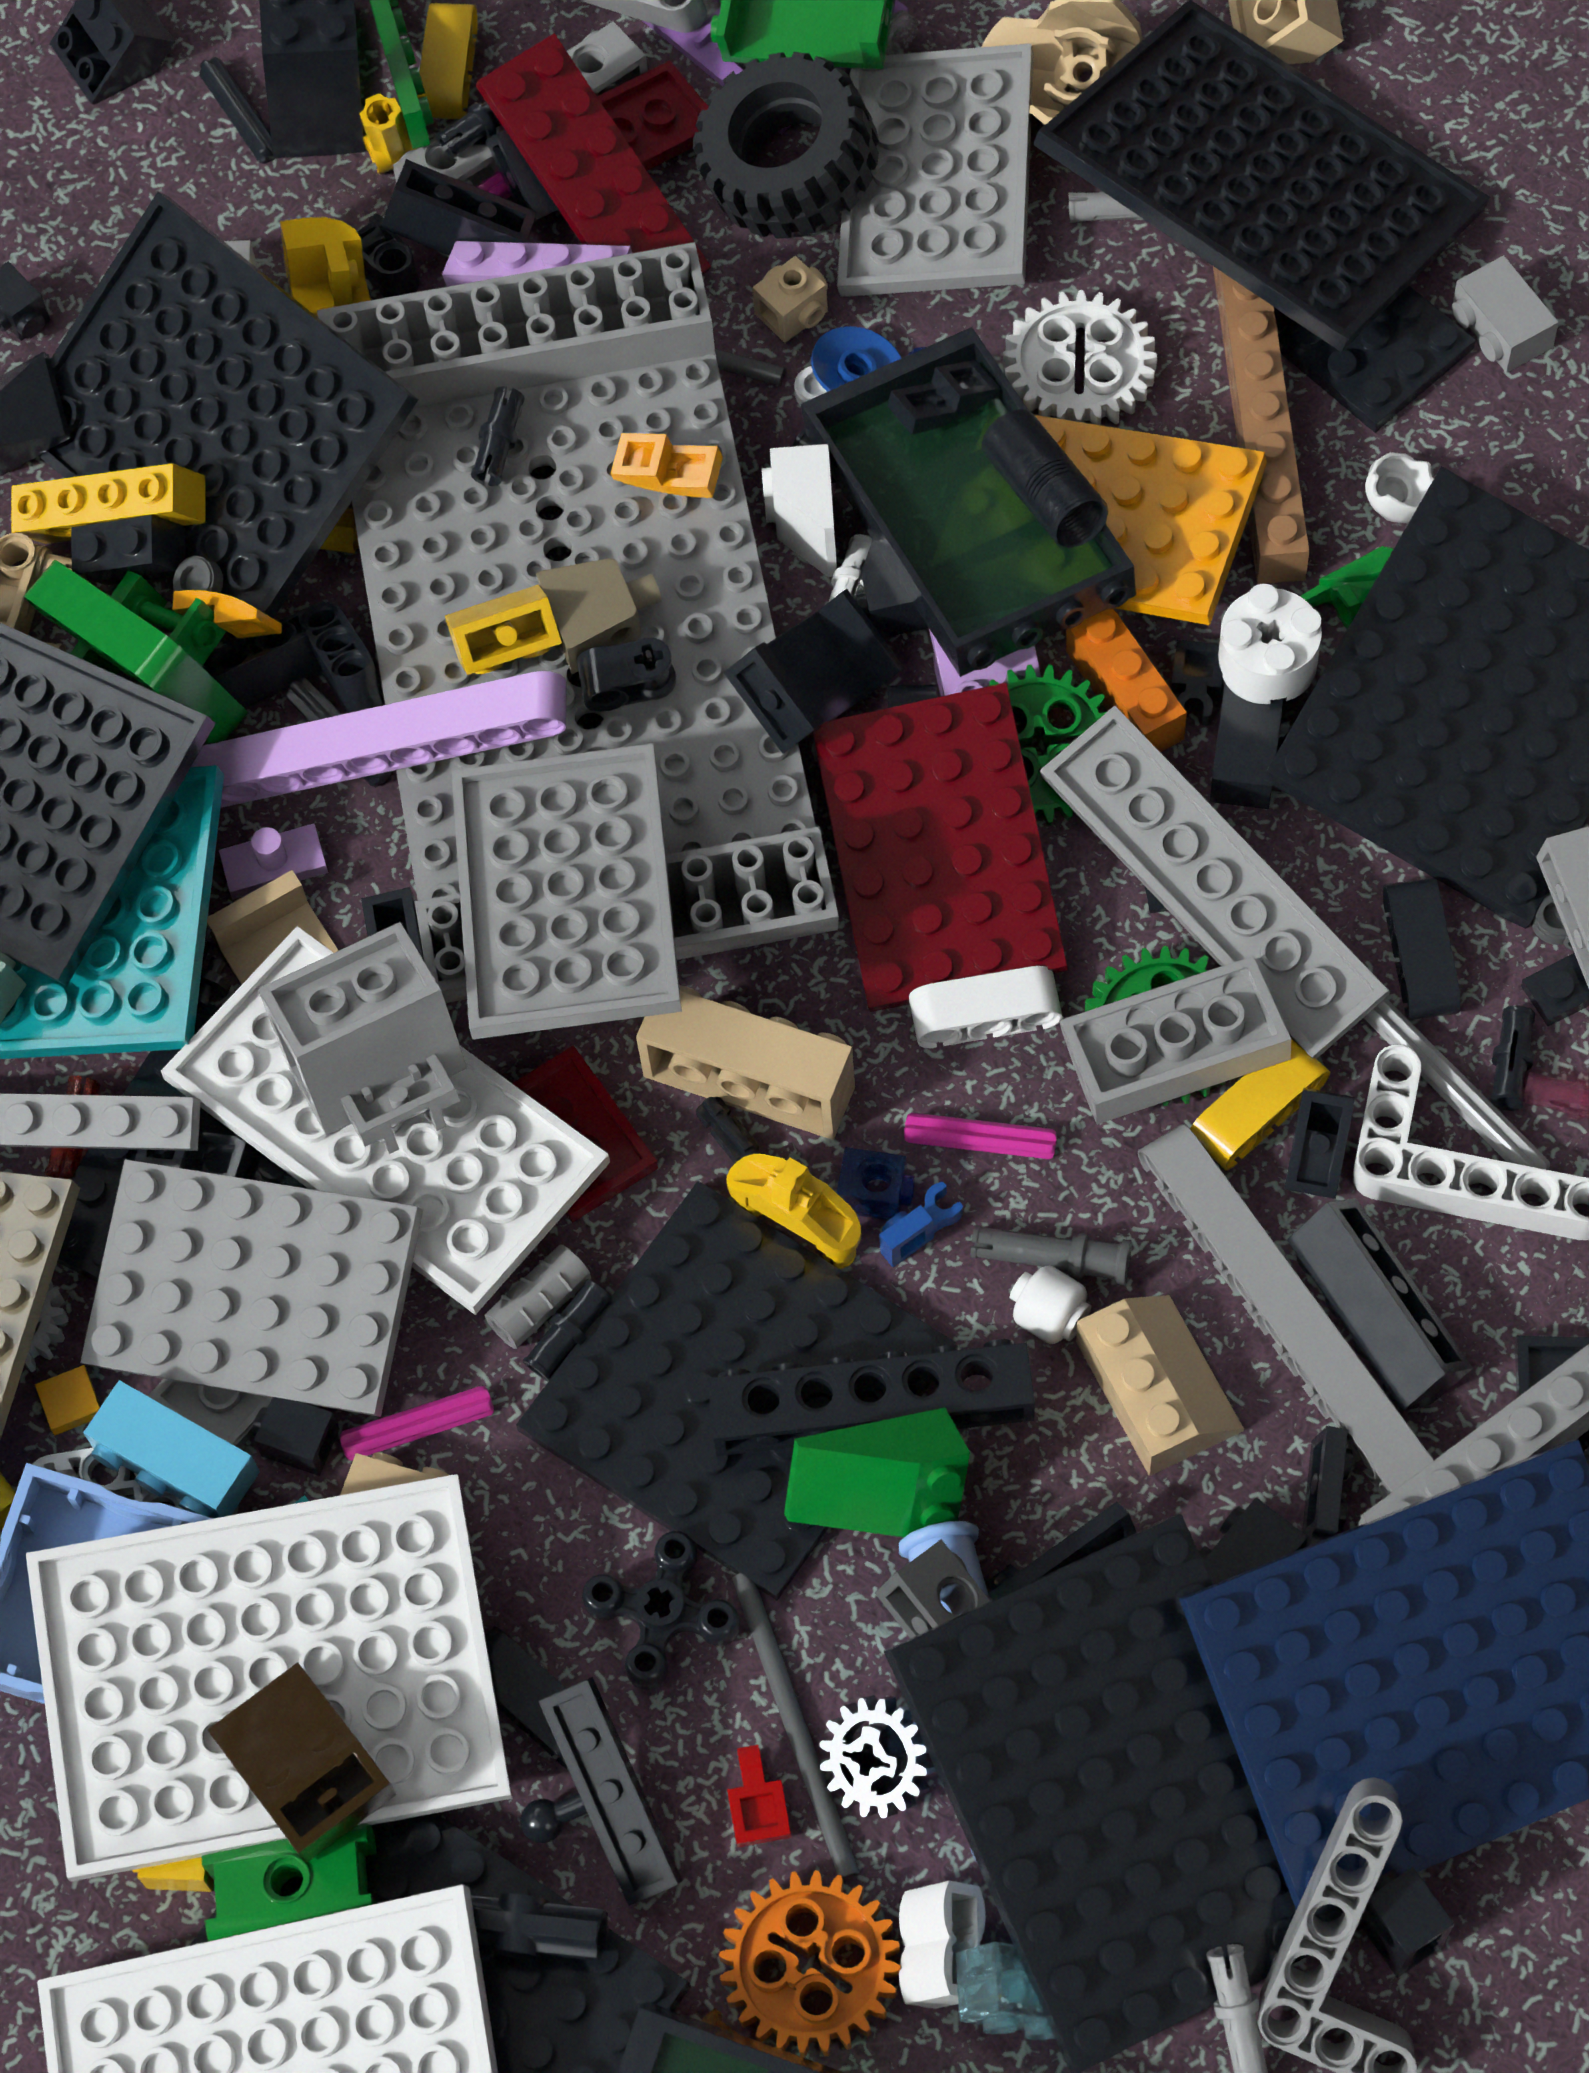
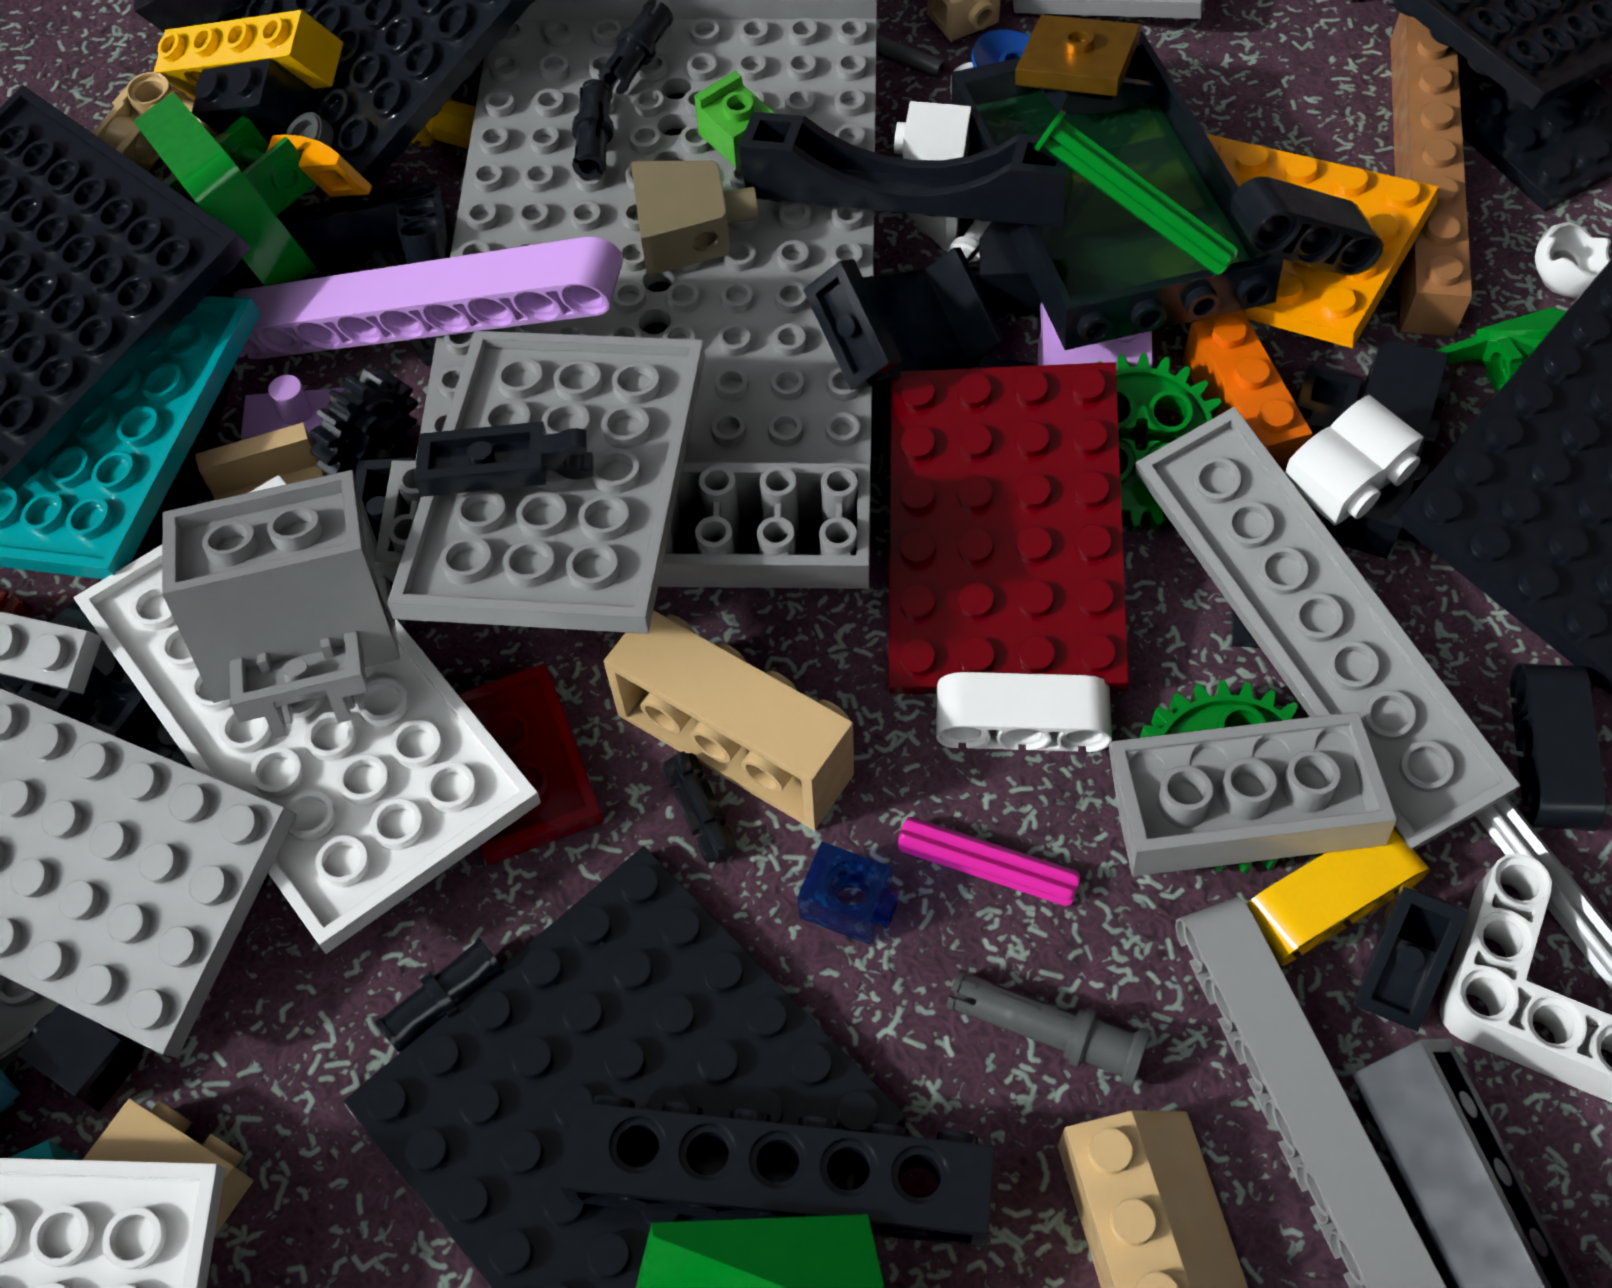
camera: 10 degrees right, 5 degrees down
dark pink axle [340,1386,494,1461] -> none
yellow brick [445,585,562,675] -> none
light grey axle [484,1245,591,1349] -> none
black piece [577,637,676,712] -> none
light orange slope [611,433,723,498] -> none
yellow connector [727,1154,861,1269] -> none
blue plate [879,1182,963,1267] -> none
black piece [981,409,1109,548] -> none
white gear [1003,290,1157,425] -> none
white head [1010,1265,1091,1344] -> none
white brick [1218,584,1322,704] -> none
none -> black gear [310,368,418,477]
none -> black plate [414,421,594,497]
none -> black pin [572,79,614,179]
none -> bright green brick [694,71,775,168]
none -> black arch [739,112,1074,228]
none -> pearl gold plate [1015,15,1140,96]
none -> green axle [1034,110,1238,276]
none -> black beam [1230,176,1384,275]
none -> white brick [1285,395,1424,526]

